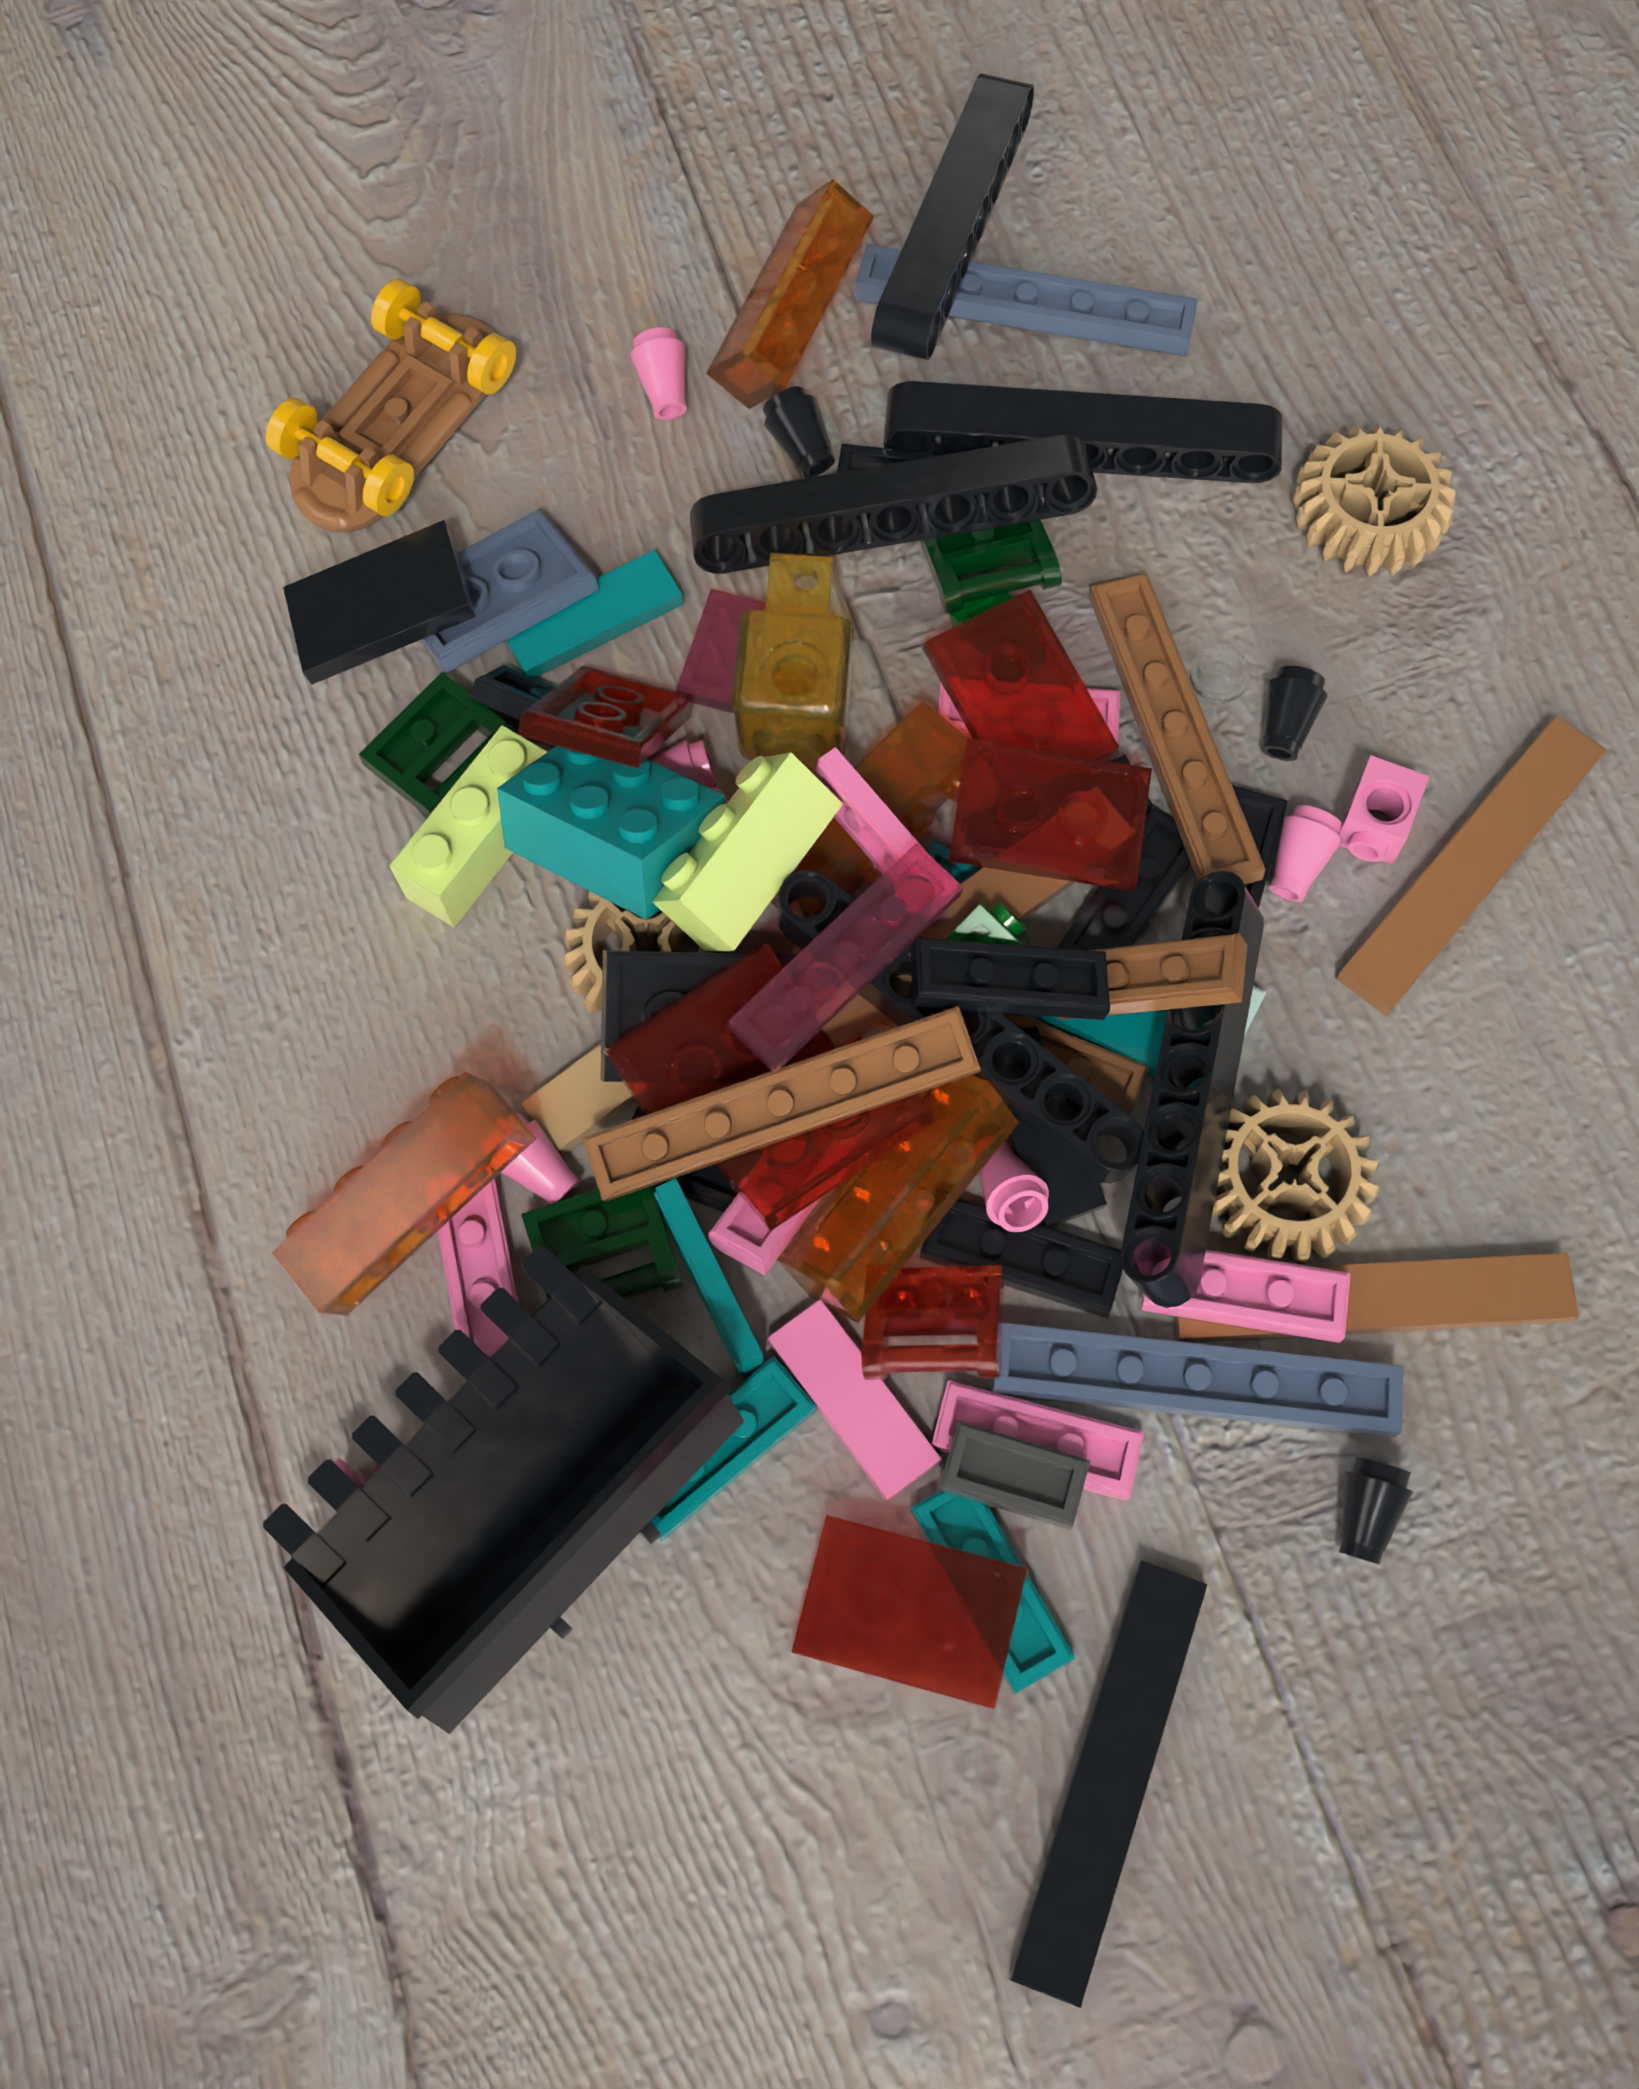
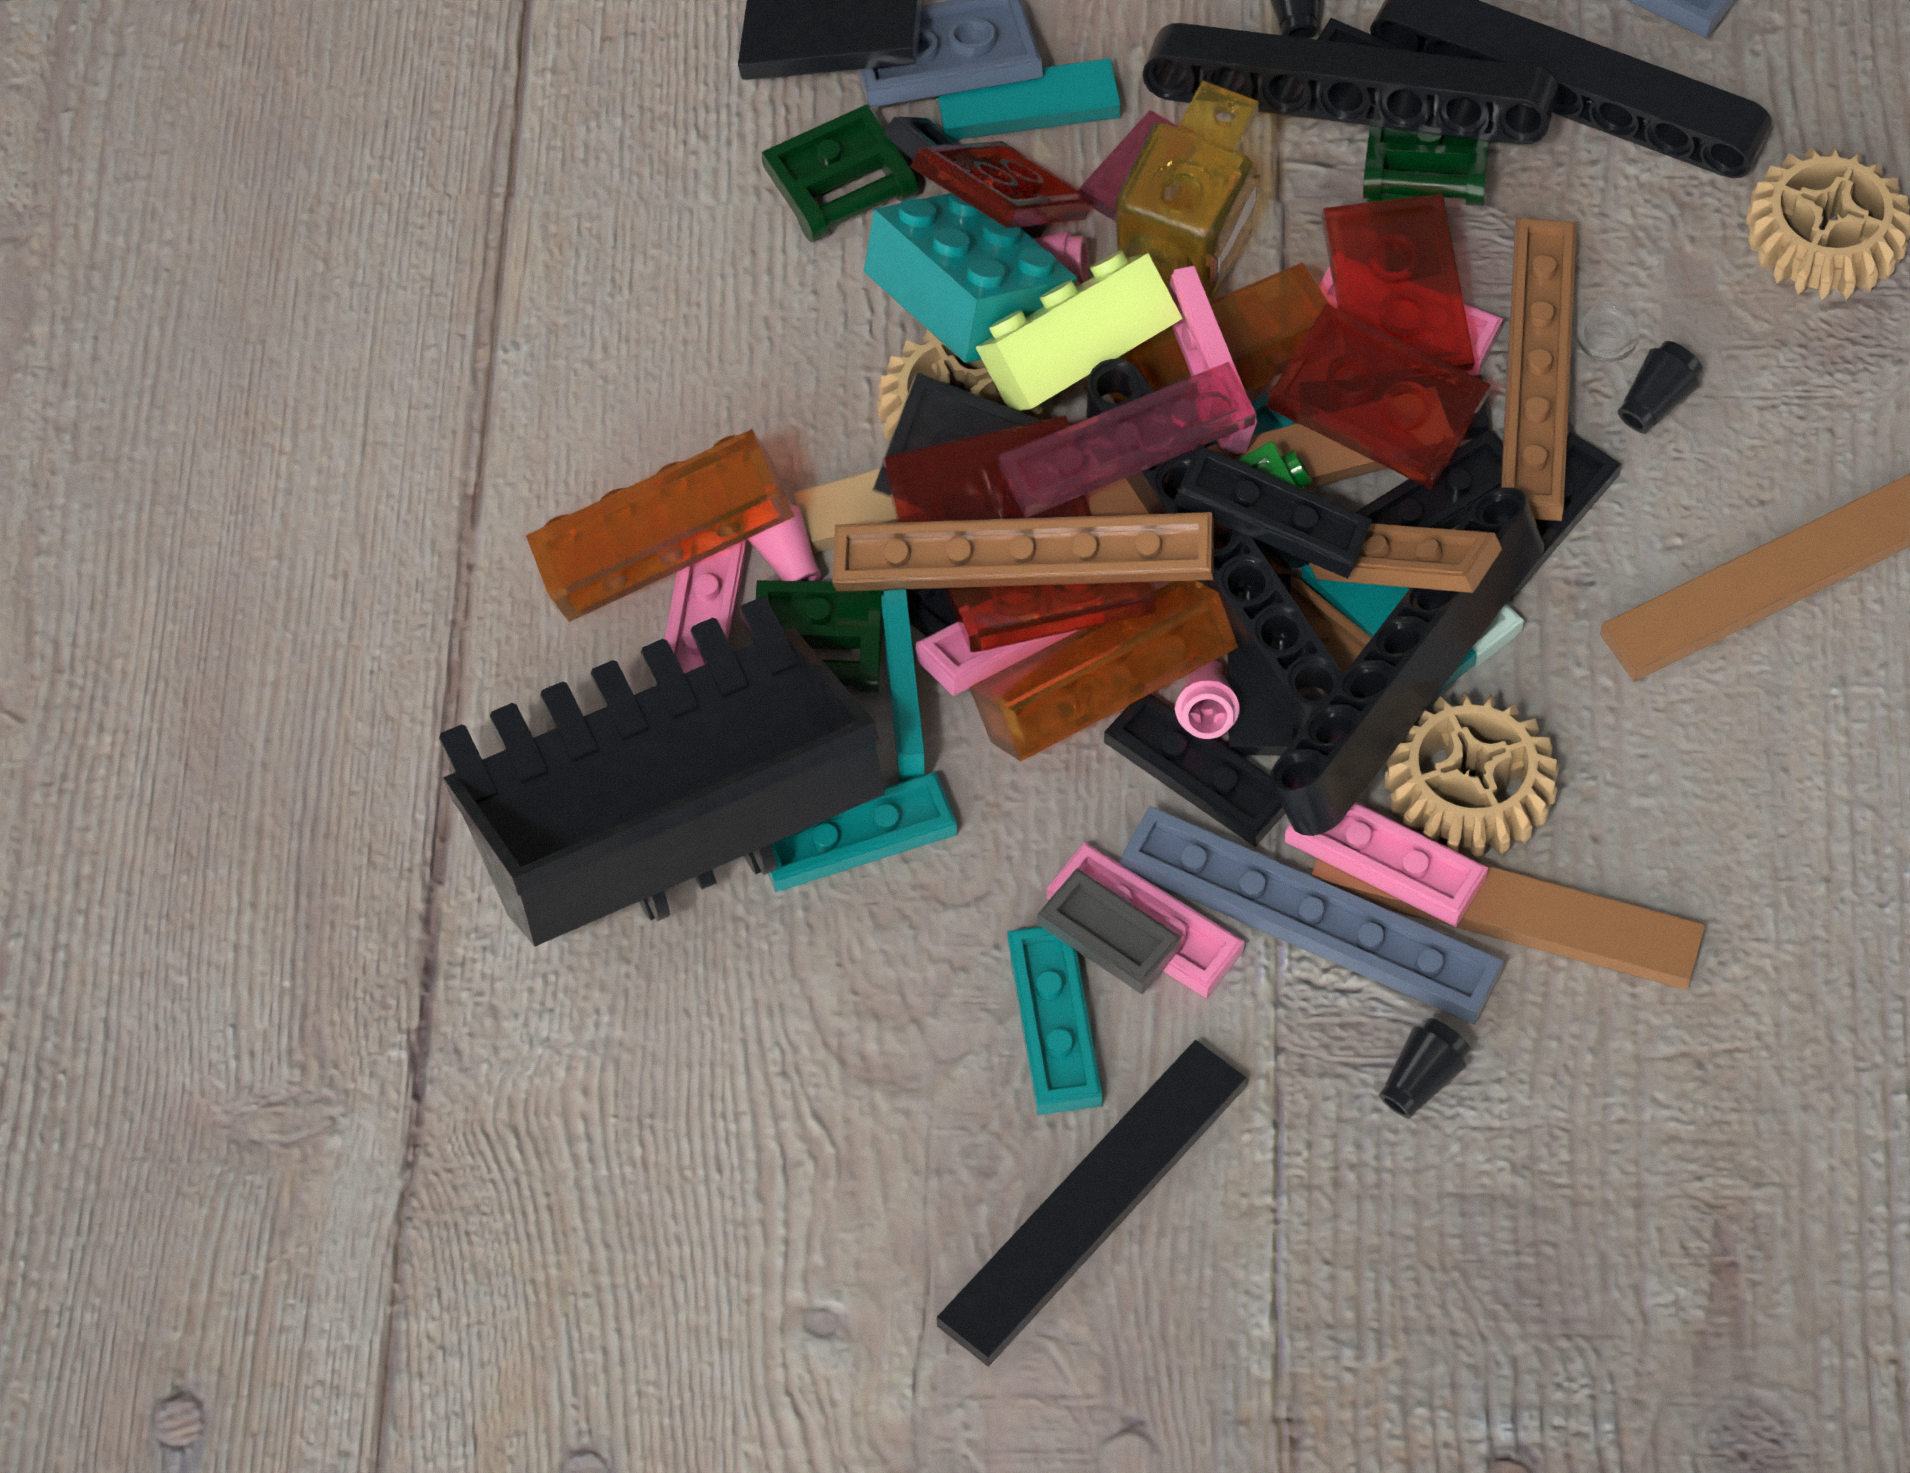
camera: 20 degrees right, 10 degrees down
yellowish green brick [389,725,547,928] -> none
bright pink tile [767,1299,941,1503] -> none
clear red tile [791,1515,1029,1709] -> none
clear red plate [861,1265,1005,1380] -> none
bright pink cone [1268,805,1342,902] -> none
bright pink brick [1339,755,1430,865] -> none

